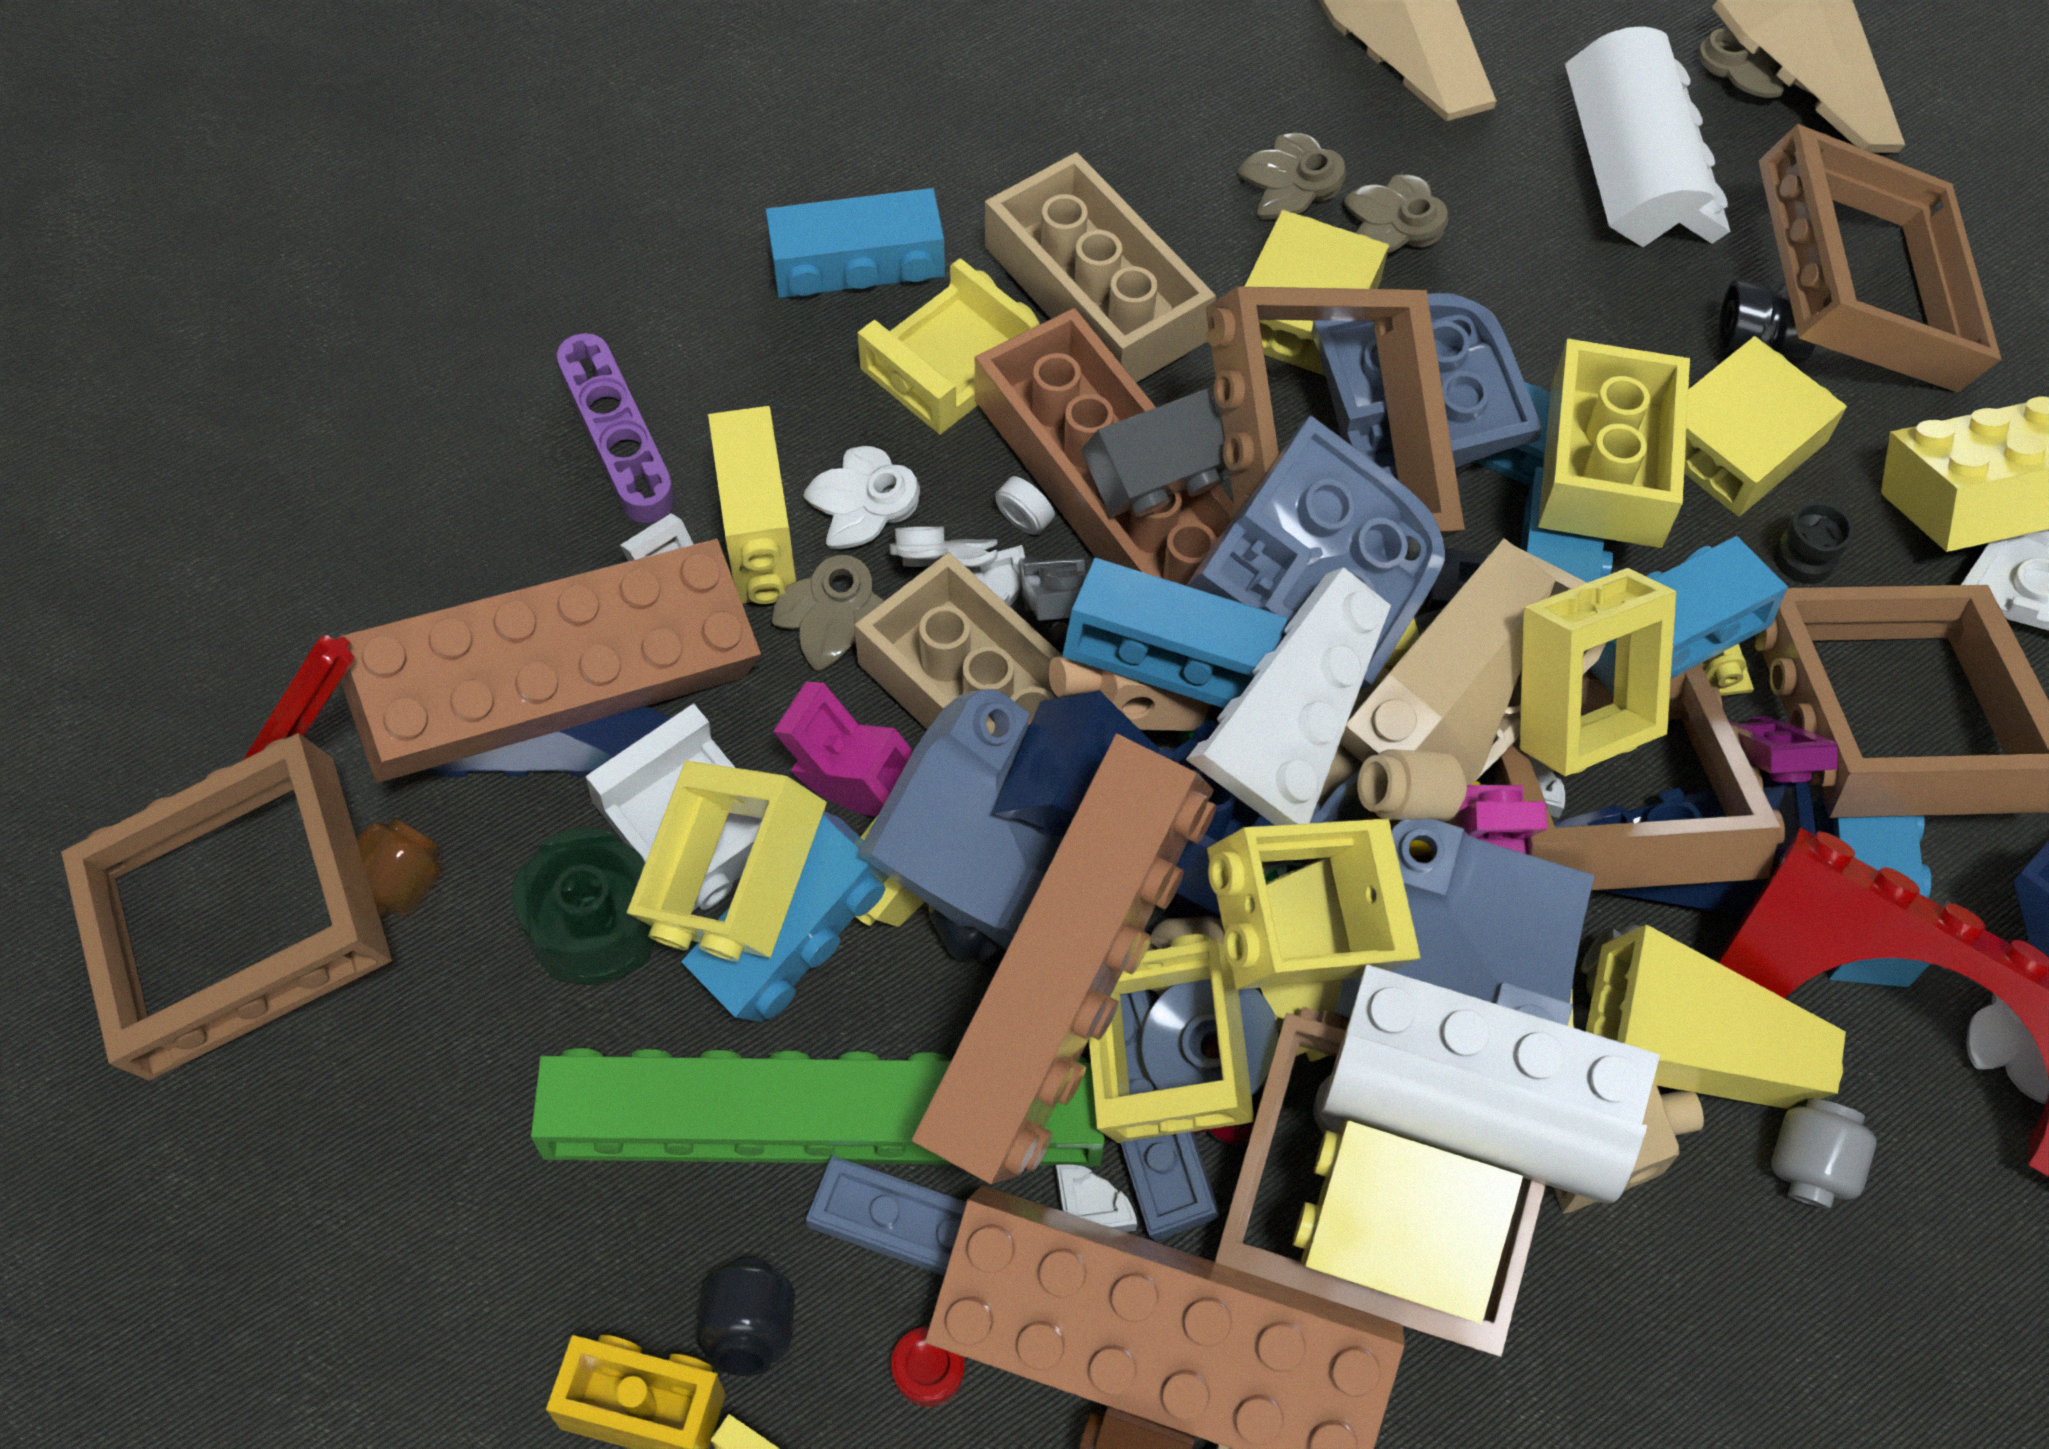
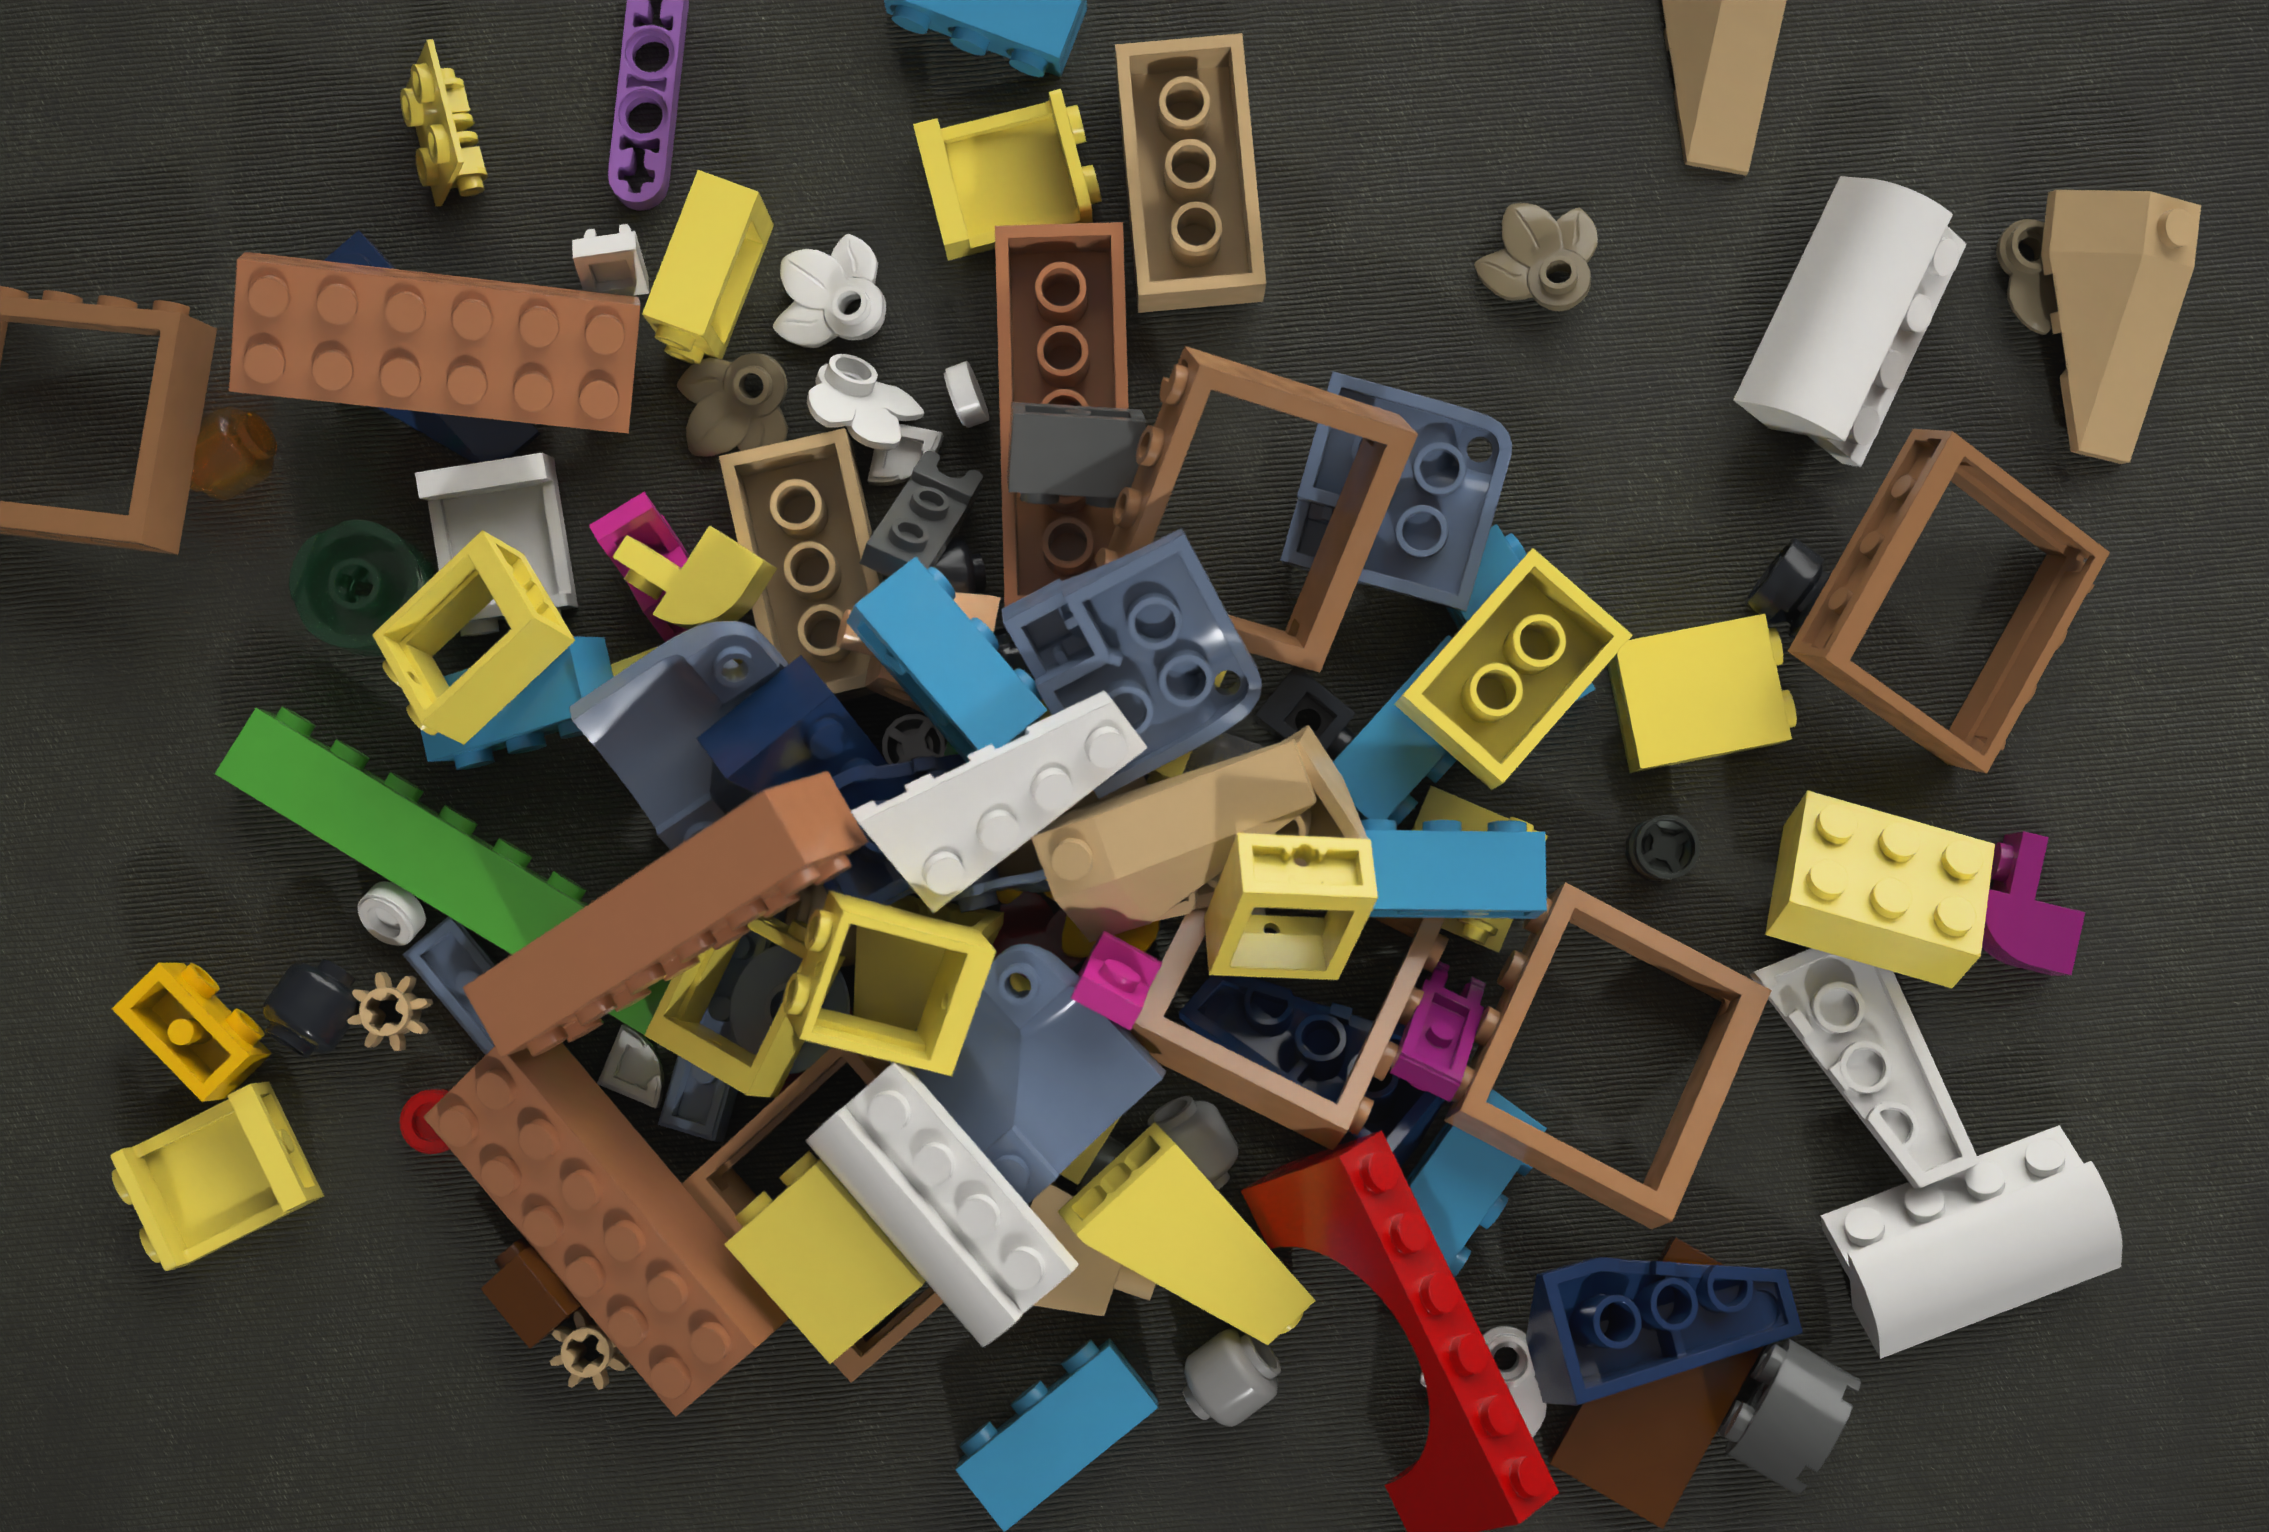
camera: 30 degrees right, 25 degrees up
red axle [242,635,355,761] -> none
dark tan plate [1237,133,1347,219] -> none
light yellow brick [1245,209,1389,376] -> none
tan brick [1357,749,1467,822] -> none
none -> tan gear [348,972,433,1051]
none -> white tile [358,881,426,946]
none -> light yellow hinge [400,39,488,207]
none -> light yellow brick [613,525,778,629]
none -> dark azure brick [955,1338,1158,1532]

